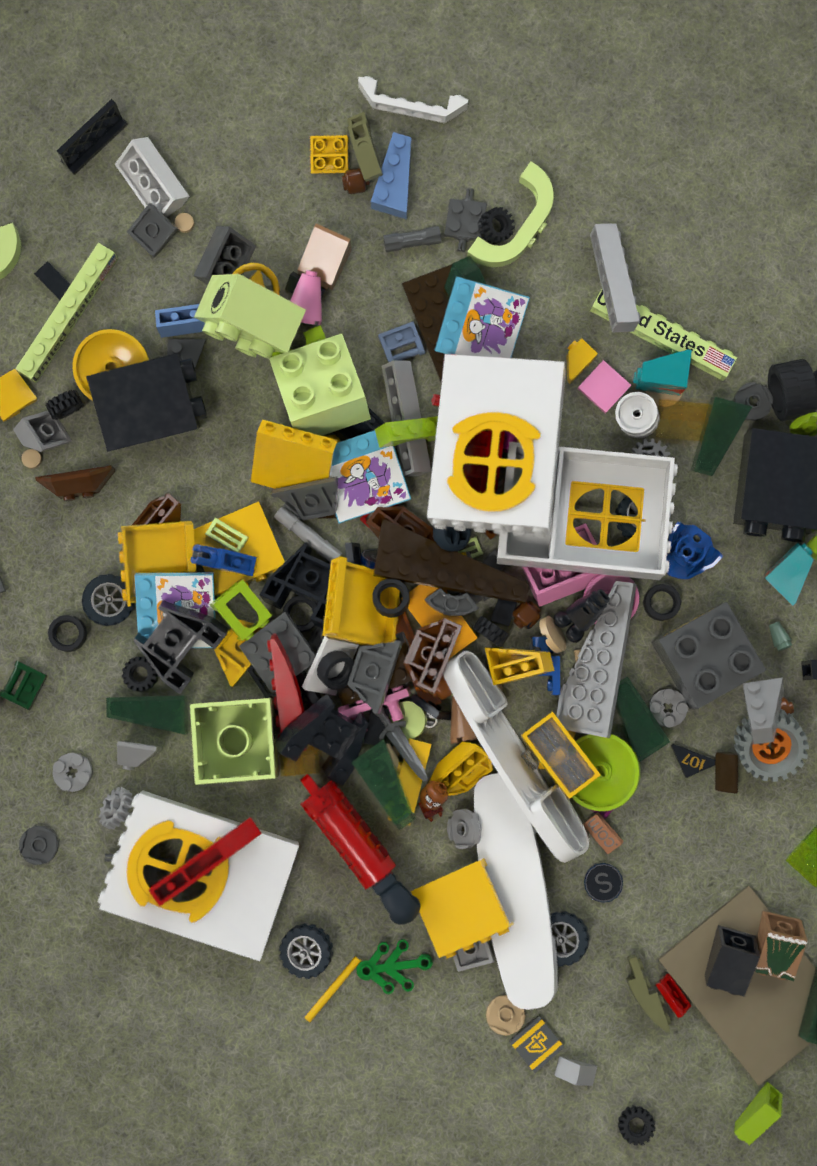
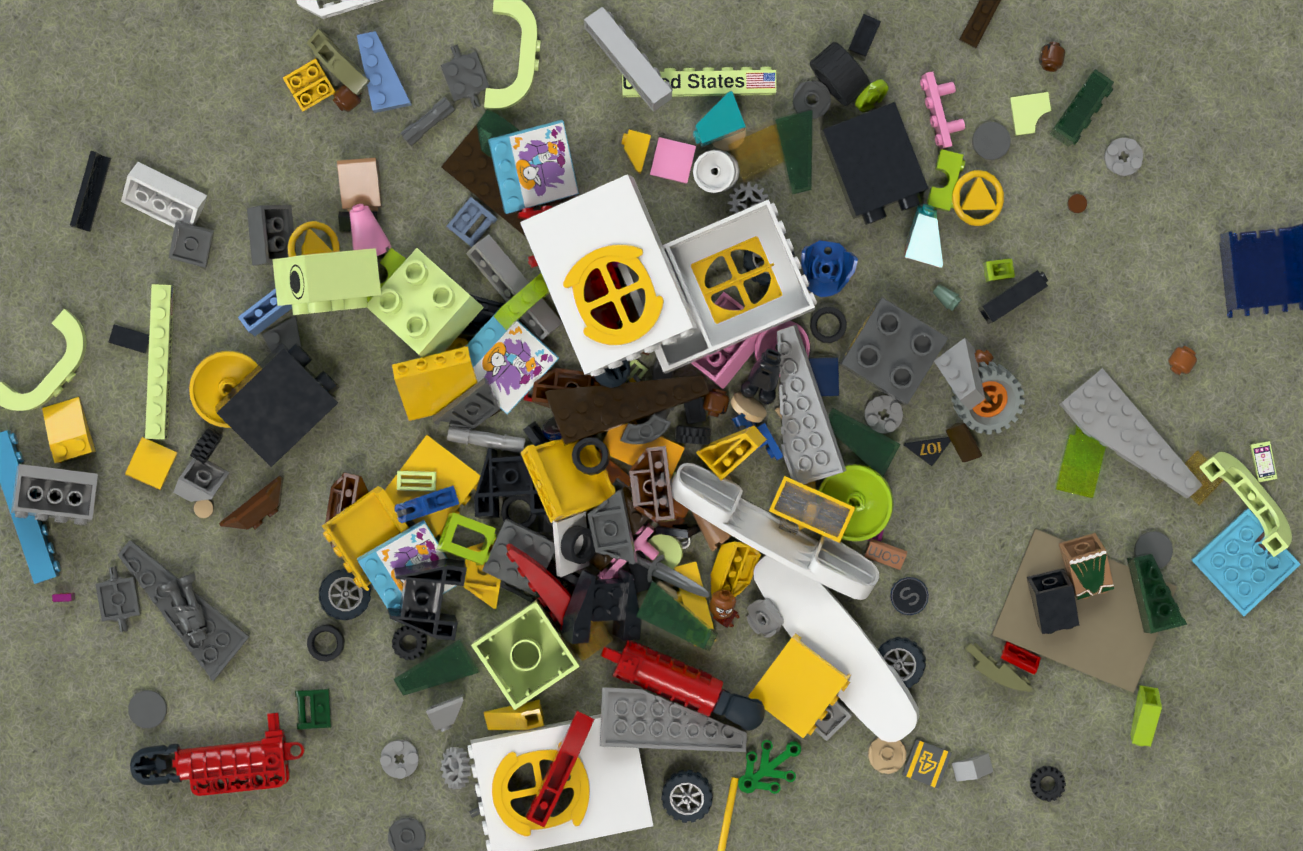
camera: 25 degrees left, 5 degrees up
tan tile [175,213,194,233] -> none
black tyre [478,207,515,244] -> none
none -> yellow slope [484,700,544,730]
none -> light grey wing [600,687,747,752]
none -> dark blue tile [808,358,839,396]

